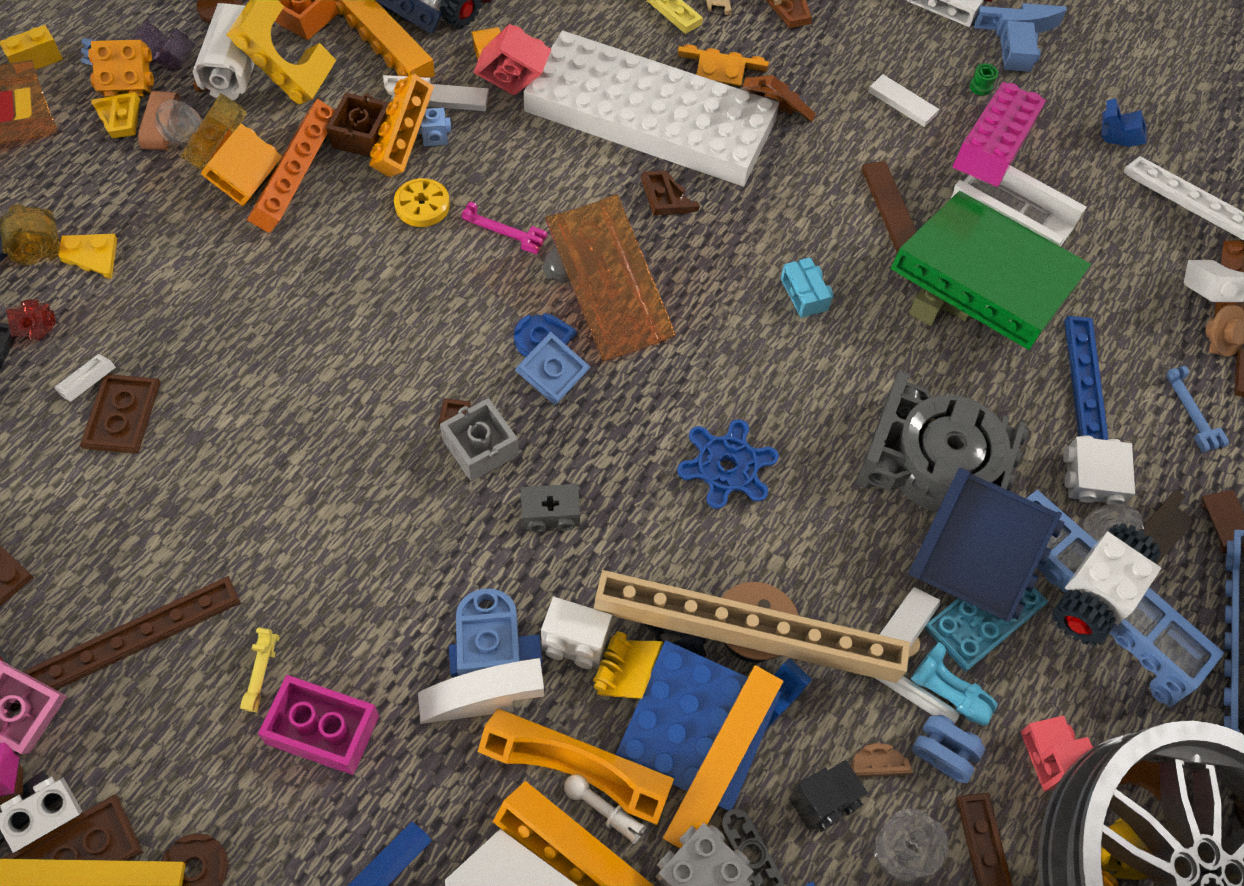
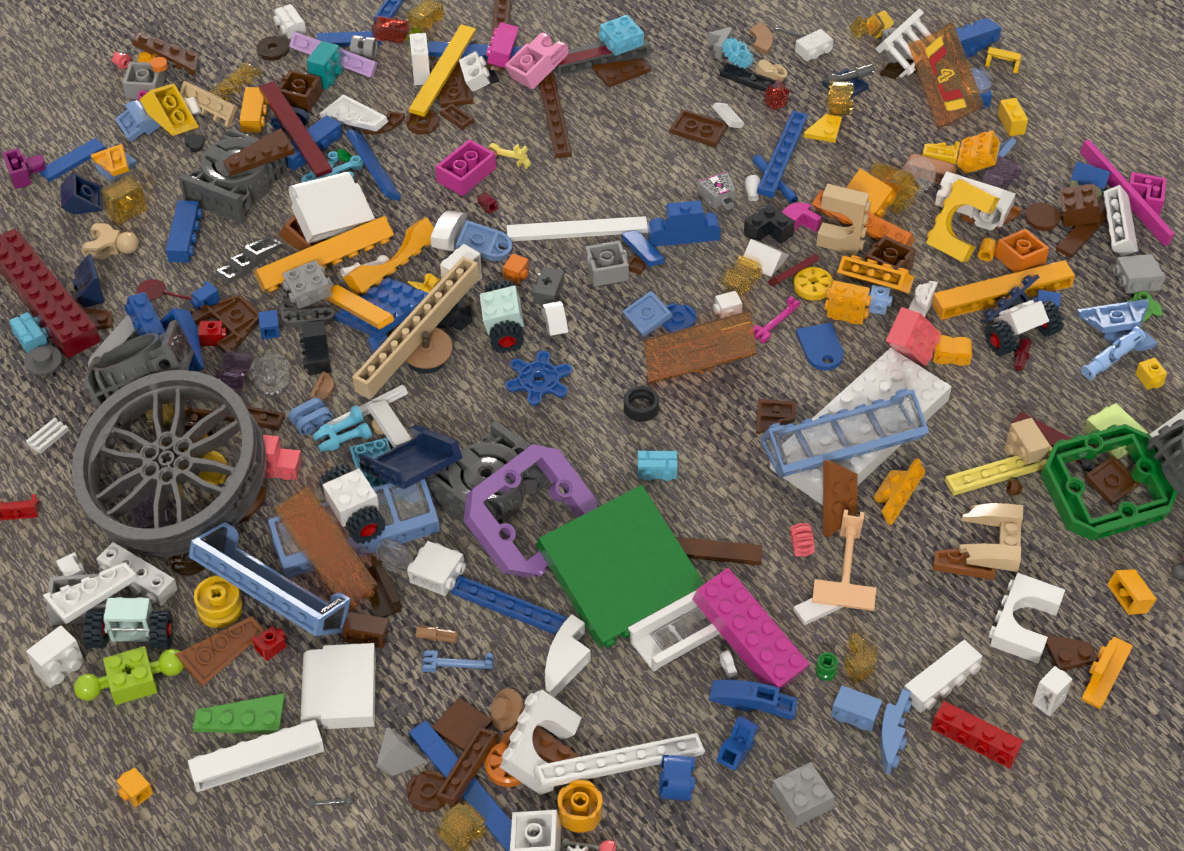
camera: 115 degrees right, 10 degrees down
none -> clear orange brick [274,486,378,611]
none -> medium nougat axle [416,625,458,643]
none -> reddish brown tile [440,104,475,130]
none -> medium lavender panel [464,444,597,578]
none -> dark red piece [477,192,498,214]
none -> brick [480,279,524,353]
none -> orange brick [503,254,529,284]
none -> white tile [507,216,648,241]
none -> white brick [541,301,568,336]
none -> white slope [545,614,591,698]
none -> tile [621,230,665,267]
none -> black tyre [624,386,659,422]
none -> blue brick [648,200,721,247]
none -> blue brick [659,755,695,801]
none -> light grey torso [697,171,736,210]
none -> blue slope [708,680,798,720]
none -> white brick [713,291,742,320]
none -> white tile [720,650,737,679]
none -> clear yellow brick [721,255,763,295]
none -> white slope [741,239,789,277]
none -> white cone [744,175,761,201]
none -> black brick [744,203,795,244]
none -> blue piece [752,154,798,204]
none -> blue tile [757,110,808,198]
none -> window [760,388,929,478]
none -> dark red tile [768,254,819,286]
none -> light grey brick [771,762,835,828]
none -> dark pink brick [782,202,822,232]
none -> coral gear [790,523,815,557]
none -> blue tile [796,323,844,371]
none -> light nougat piece [812,510,876,611]
none -> tan arch [816,184,871,256]
none -> light orange brick [824,280,872,325]
none -> clear yellow brick [844,632,878,684]
none -> light orange gear [978,238,997,261]

